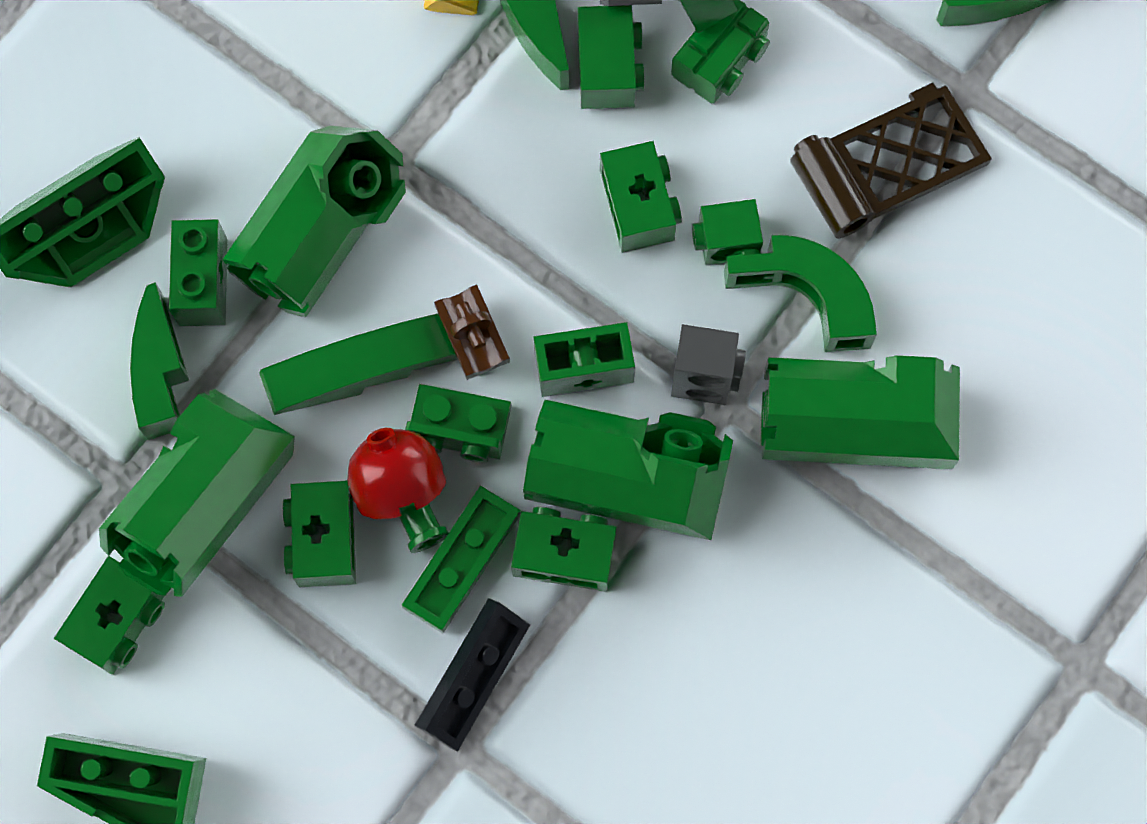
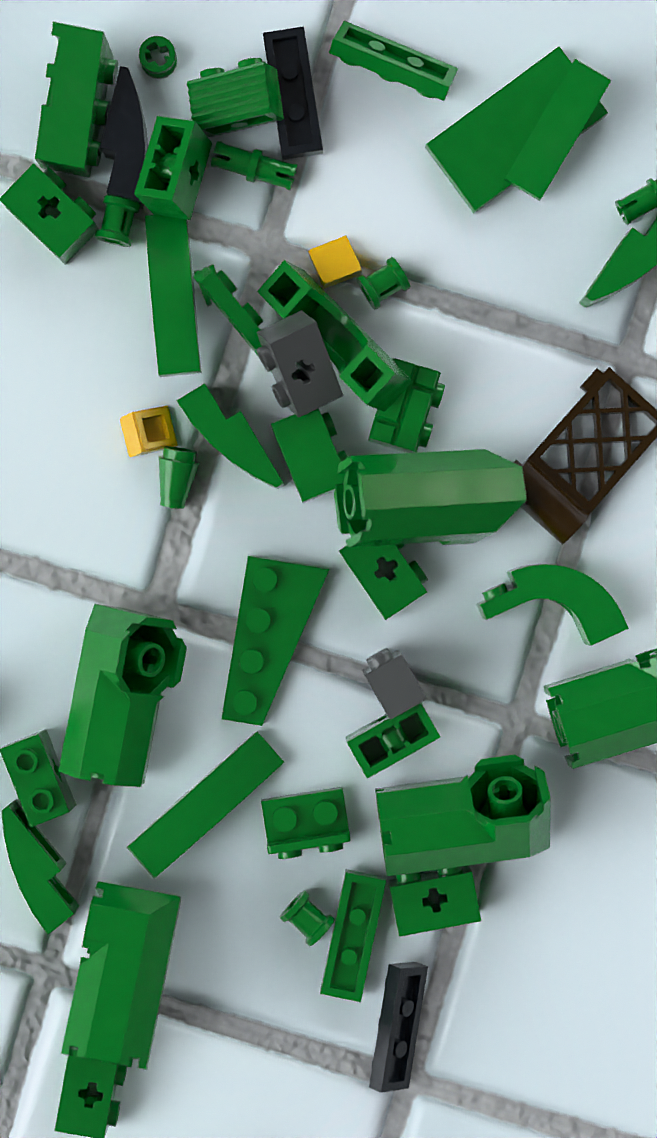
camera: 20 degrees left, 15 degrees up
green brick [283,480,356,588] -> none
red cylinder [347,428,446,519] -> none
reddish brown hips [434,284,510,380] -> none
dark grey brick [671,324,746,405] -> none
green brick [692,199,763,265] -> none
none -> green cone [158,446,200,509]
none -> green wing [221,556,330,726]
none -> green brick [334,449,527,548]
none -> dark grey brick [362,648,427,720]

